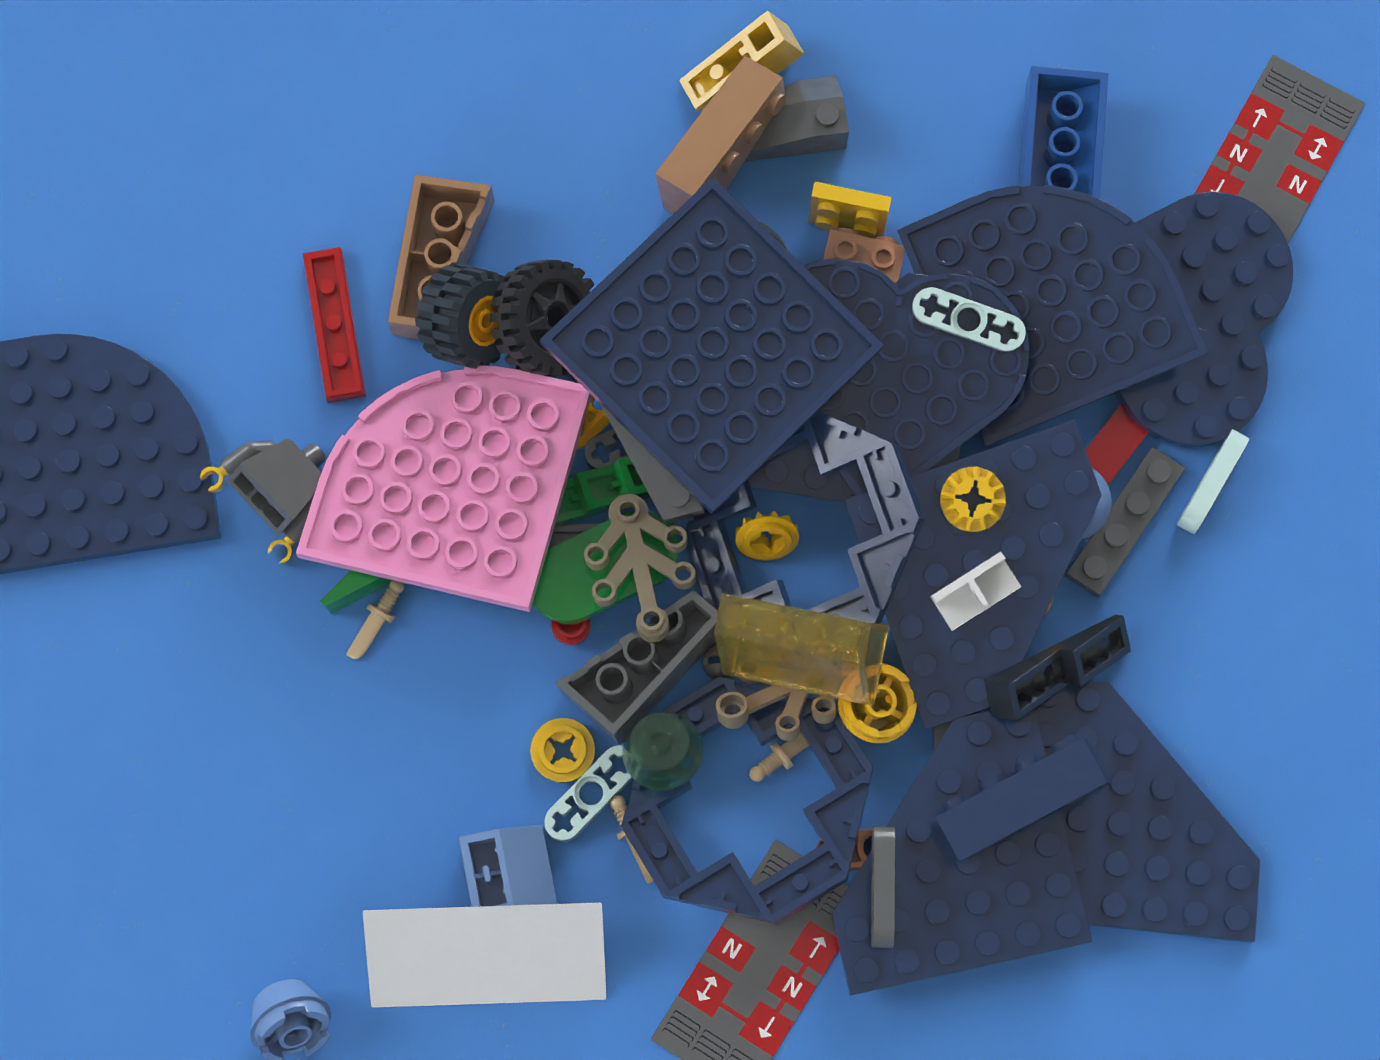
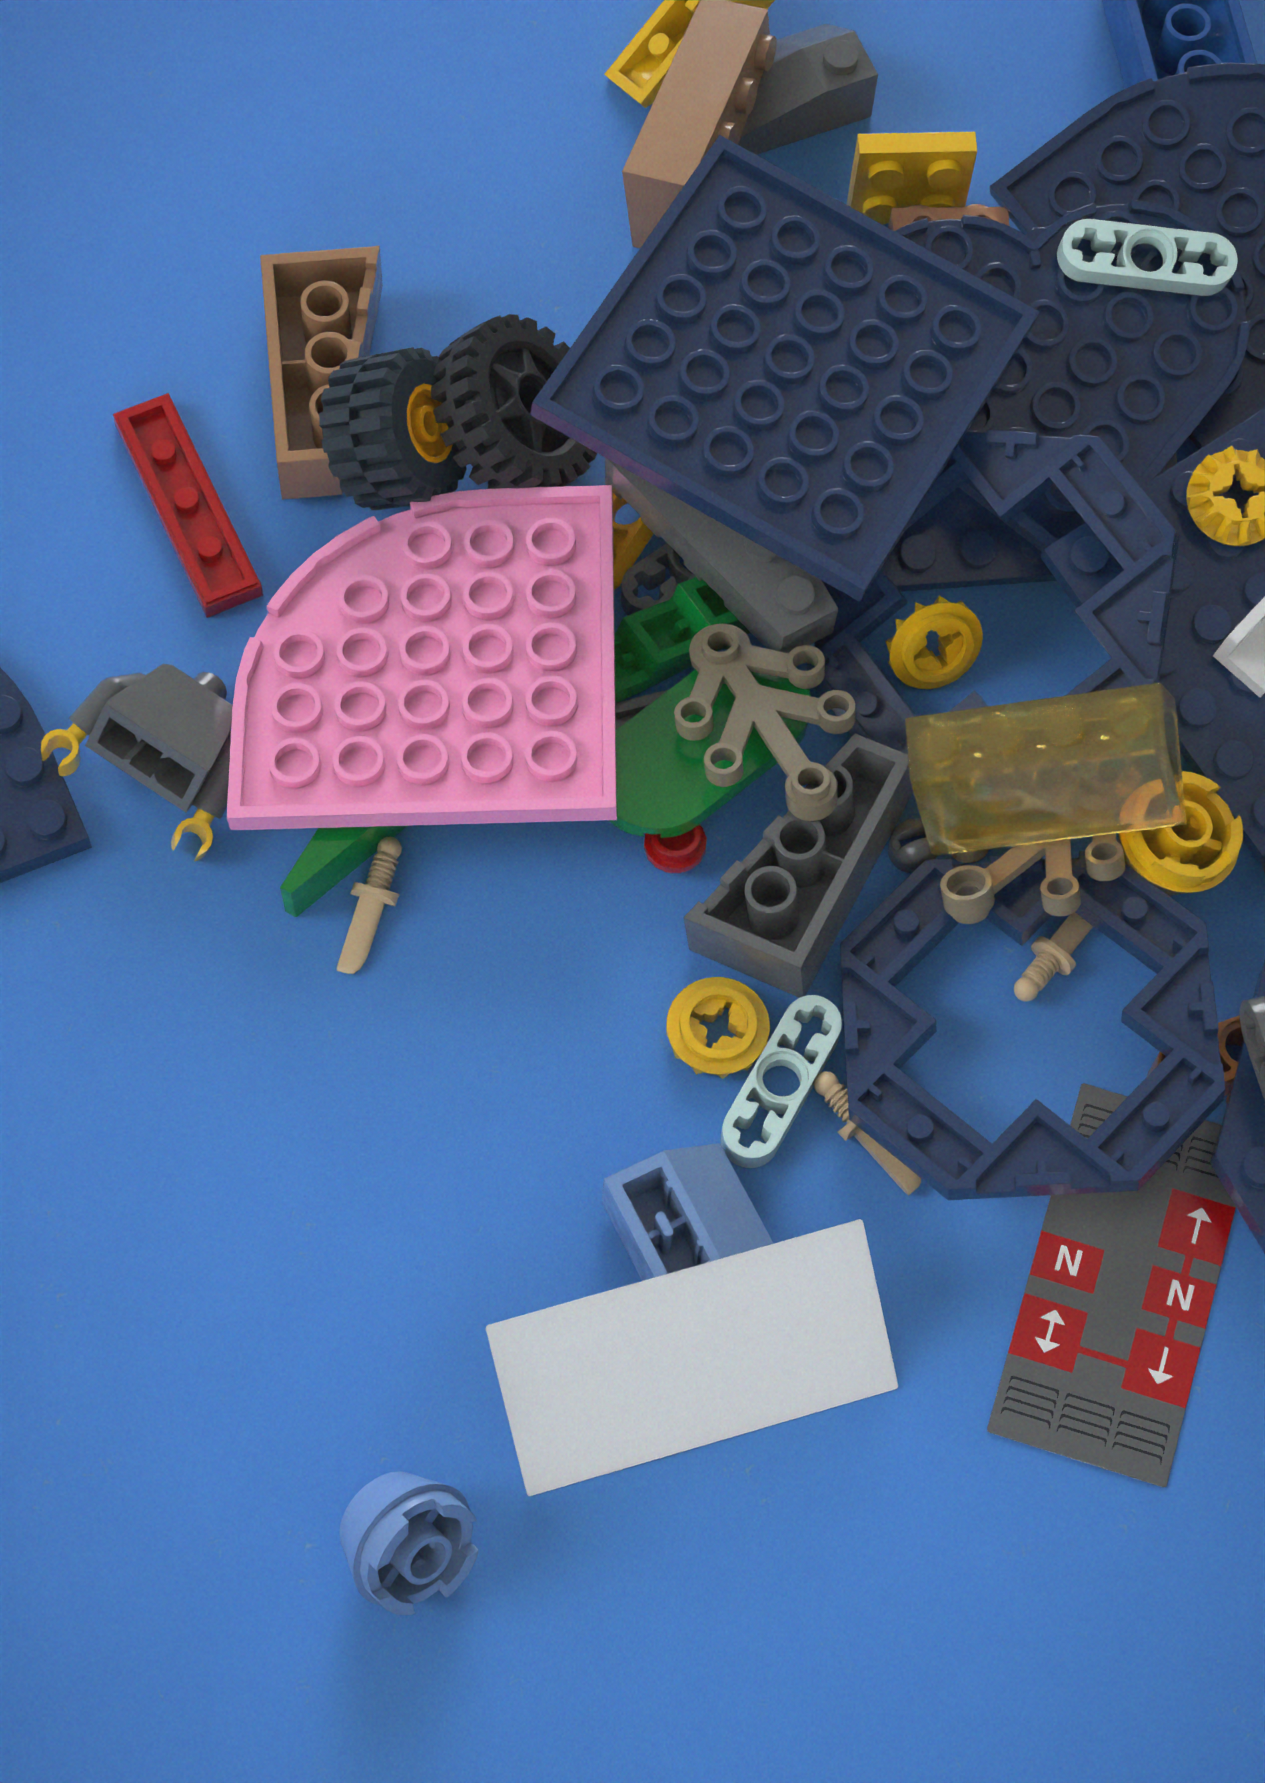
camera: 20 degrees left, 10 degrees down
clear green cone [622,712,703,791] -> none

